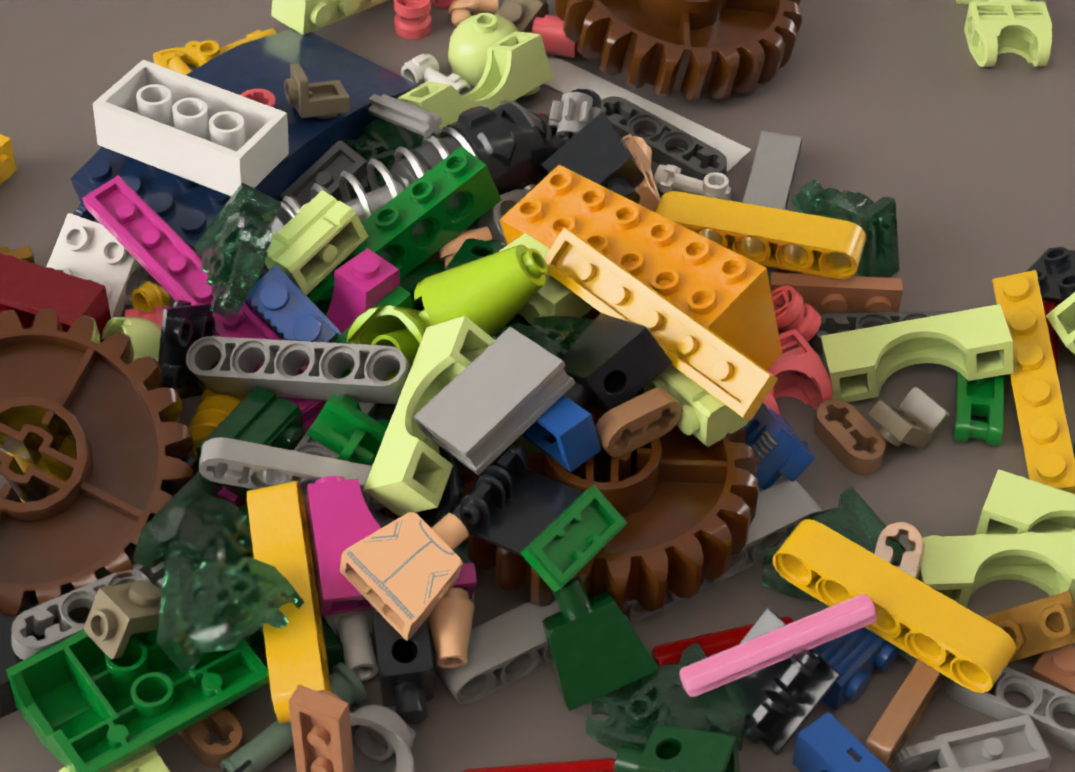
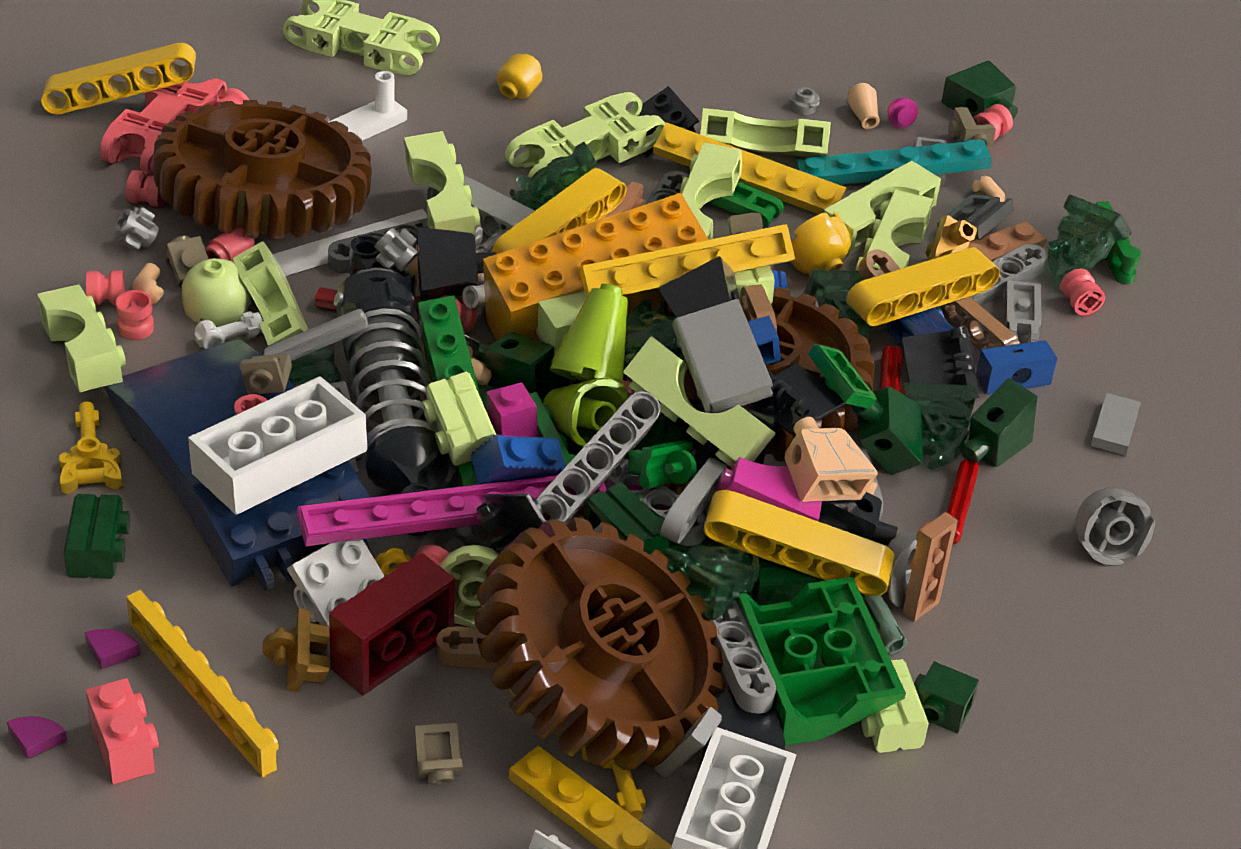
camera: 70 degrees left, 5 degrees down
dark tan bracket [84,580,178,659] -> none
clear green piece [157,557,304,672] -> none
clear green piece [194,182,281,318] -> none
bright pink axle [679,594,877,697] -> none
none -> dark green brick [63,494,130,579]
none -> white piece [329,71,407,141]
none -> yellowish green arch [404,131,480,241]
none -> yellow head [496,54,543,100]
none -> yellowish green piece [505,92,665,192]
none -> yellow cylinder [790,212,851,276]

